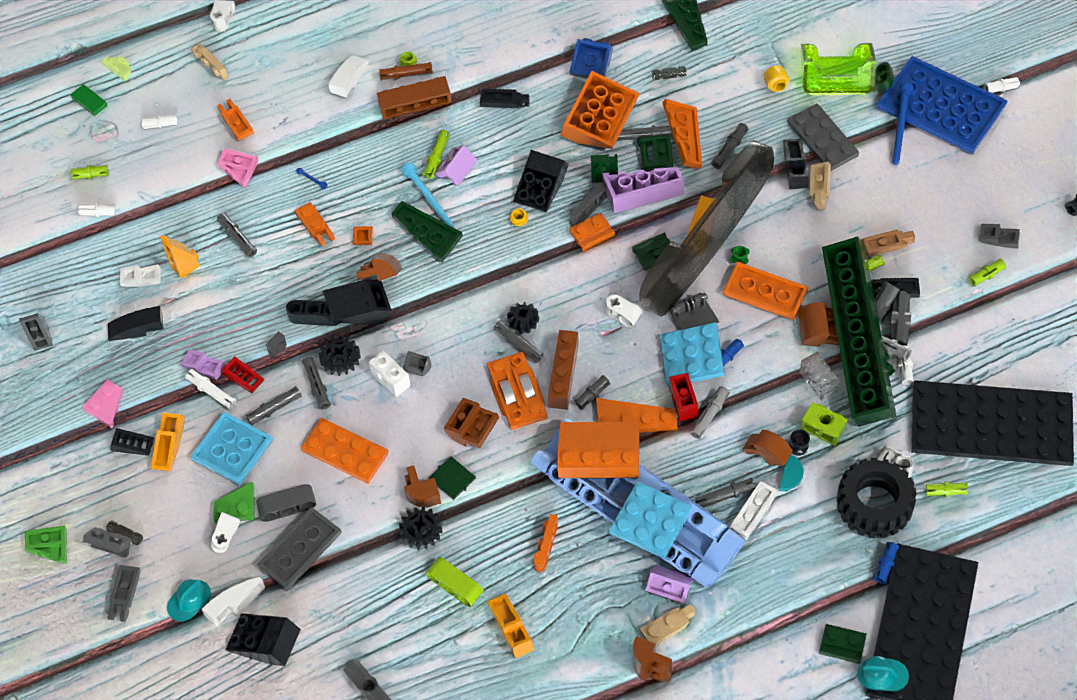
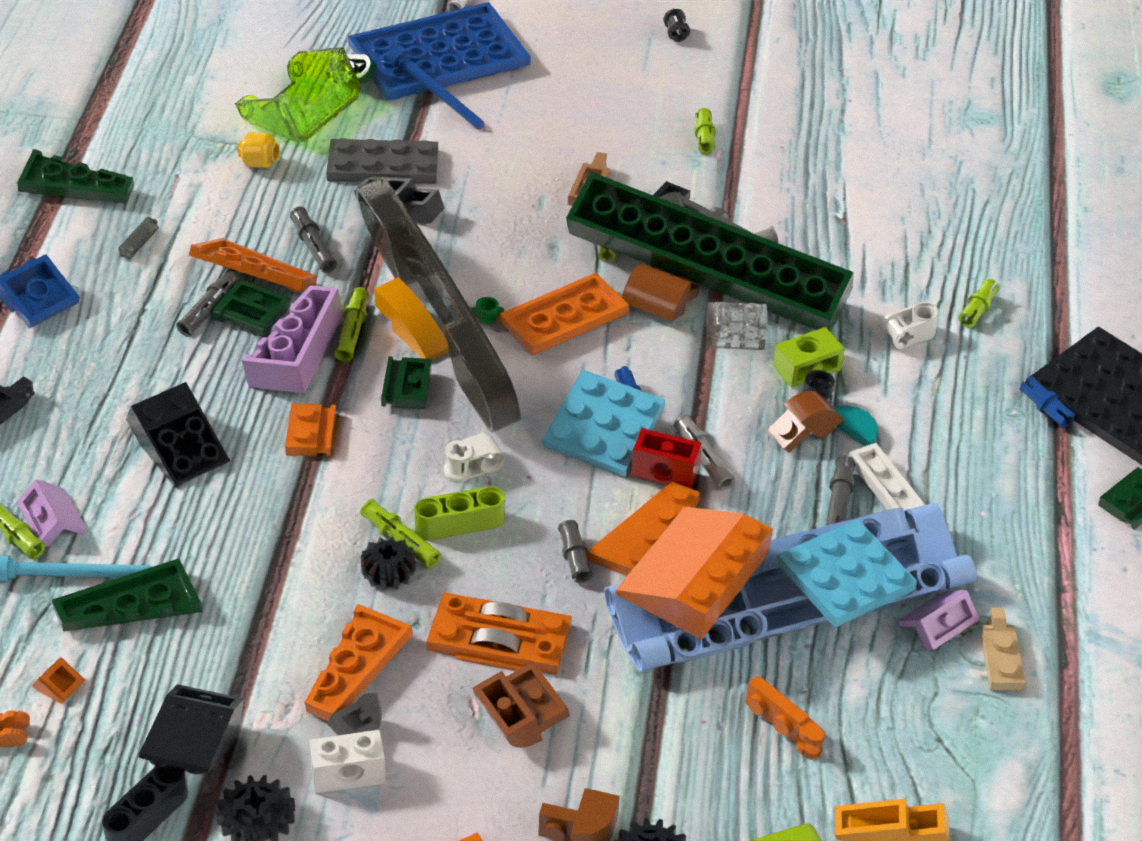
camera: 65 degrees left, 15 degrees down
dark orange brick [356,253,402,281] -> none
dark green piece [429,456,476,500] -> none
dark grey pin [494,320,544,363] -> none
yellow plate [510,208,528,226] -> none
dark orange brick [548,330,579,410] -> none
orange slope [560,71,640,149] -> none
dark grey hinge [569,182,607,226] -> none
dark green plate [591,154,618,183] -> none
dark orange brick [633,636,672,682] -> none
dark grey hinge [668,292,719,330] -> none
tan hinge [810,161,831,210] -> none
black tyre [836,458,917,538] -> none
black plate [911,380,1074,466] -> none
dark grey slope [979,224,1020,248] -> none
none -> orange wing [304,604,413,721]
none -> lime pin [334,287,370,362]
none -> lime pin [360,499,442,569]
none -> lime beam [414,486,505,540]

